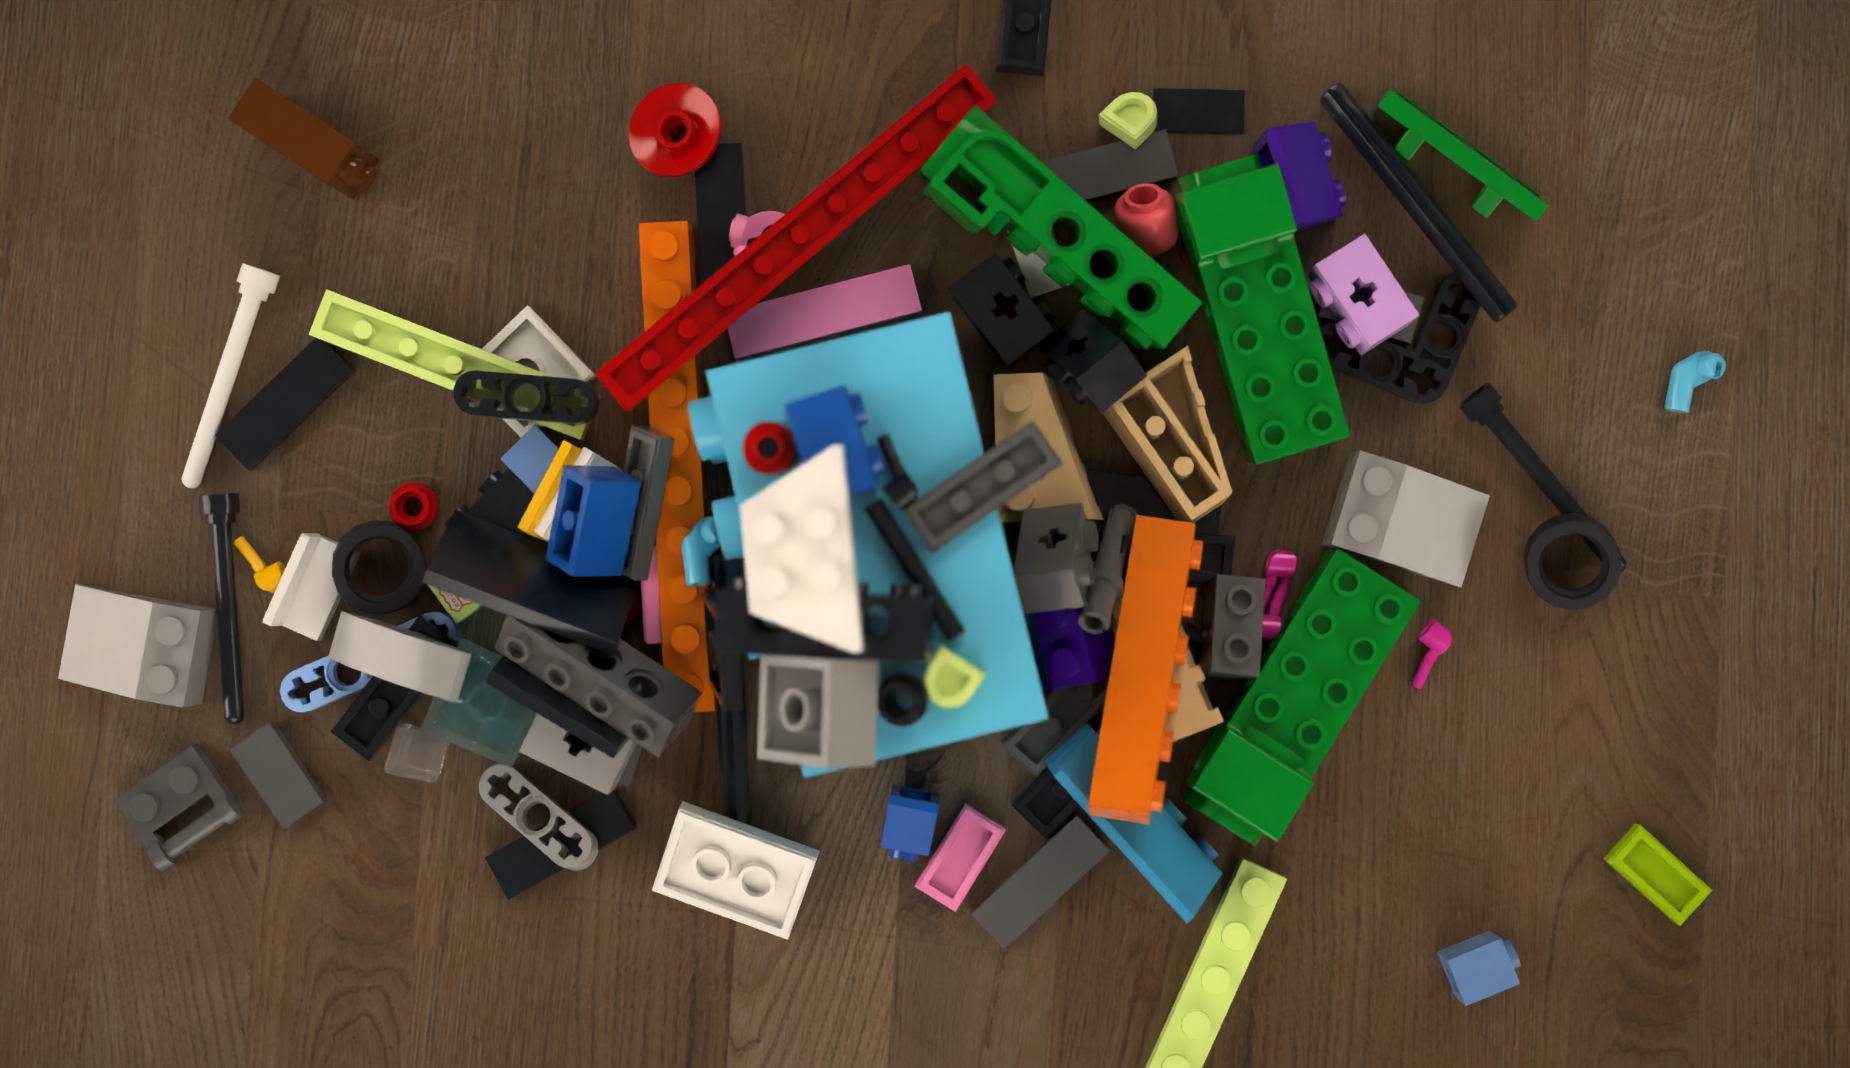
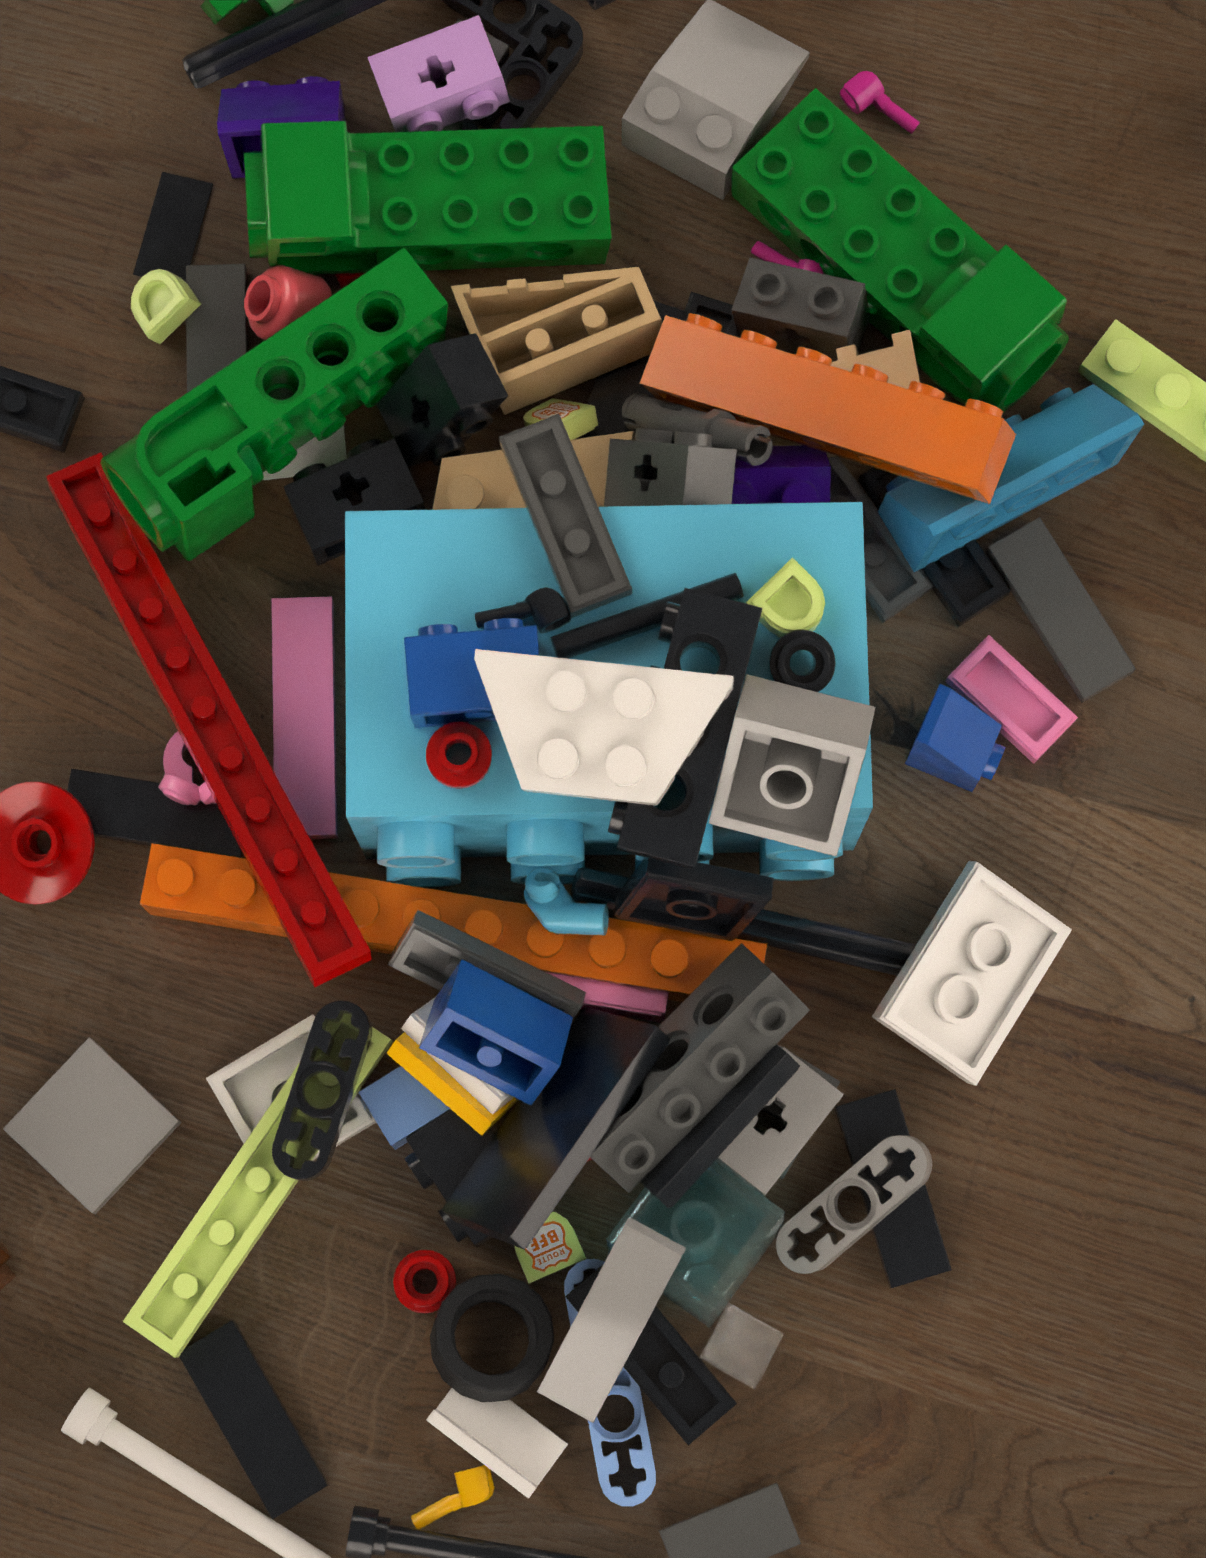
camera: 75 degrees left, 10 degrees down
dark pink hand [1264,550,1297,609] -> none
none -> light grey tile [3,1037,182,1215]
none -> yellowish green tile [523,398,598,440]

